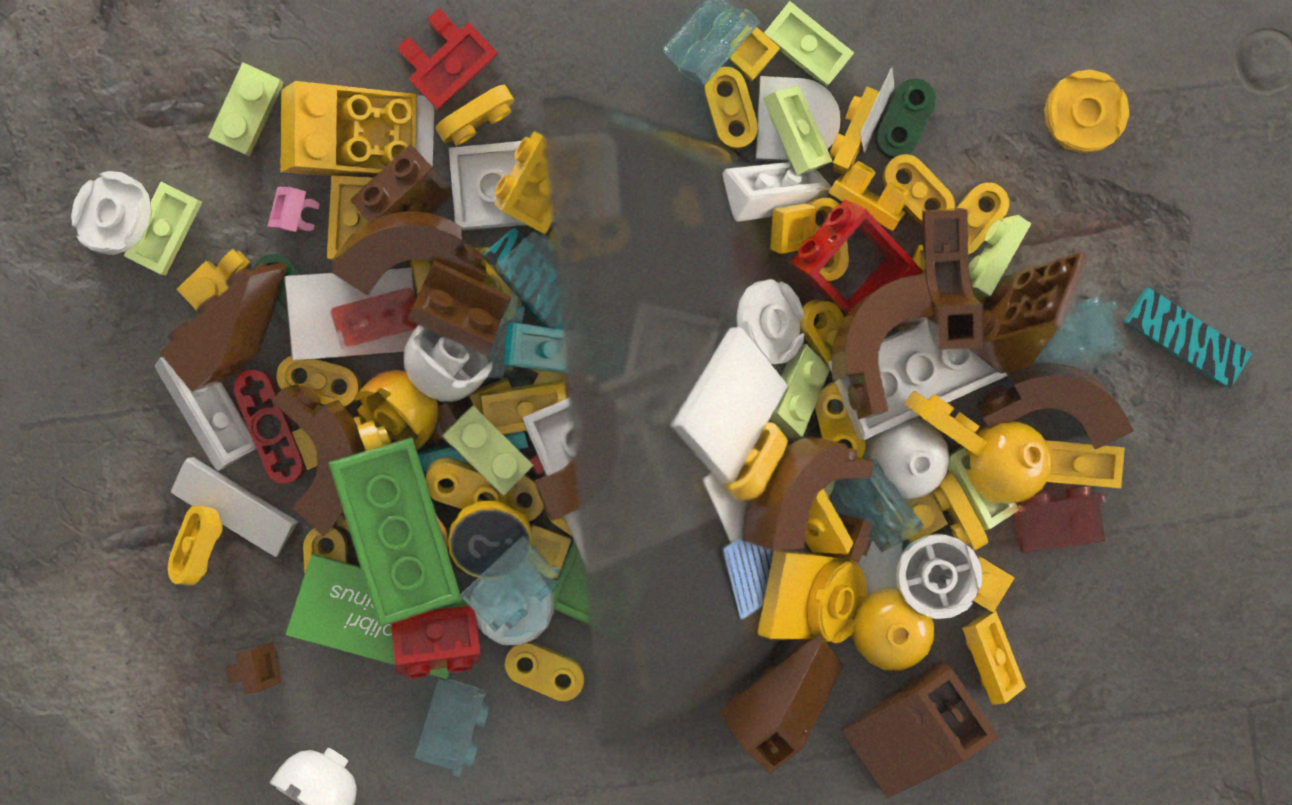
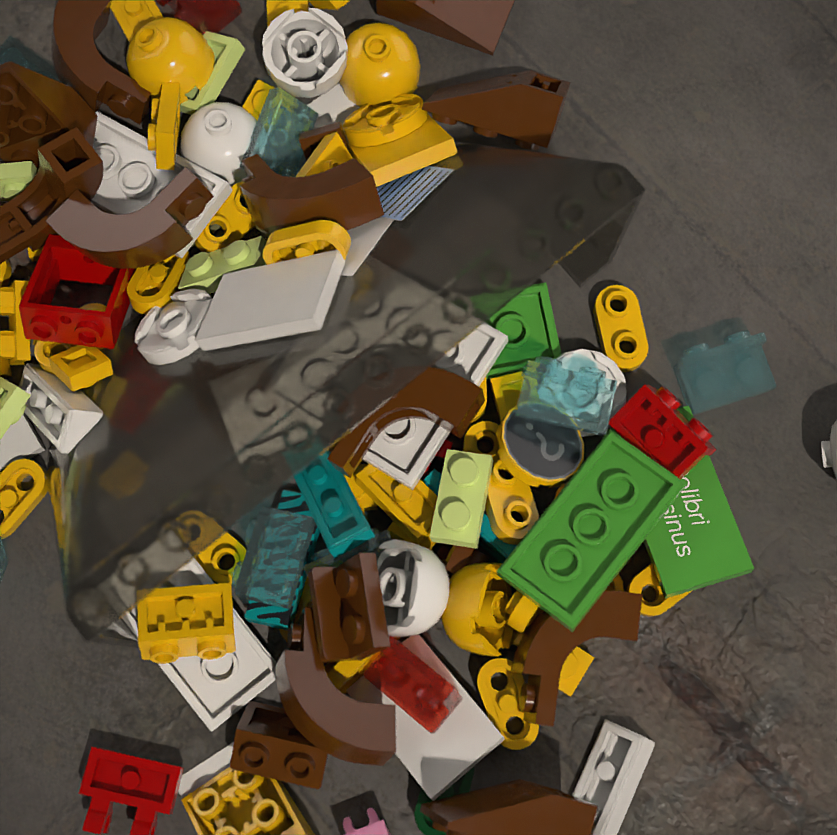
camera: 125 degrees left, 10 degrees down
yellow plate [168,505,222,585] -> none
white slope [170,457,298,557] -> none
reddish brown tile [226,642,281,694] -> none
red beam [234,369,306,484] -> none
yellow plate [327,175,373,260] -> none
yellow plate [435,85,514,146] -> none
yellow plate [931,471,988,551] -> none

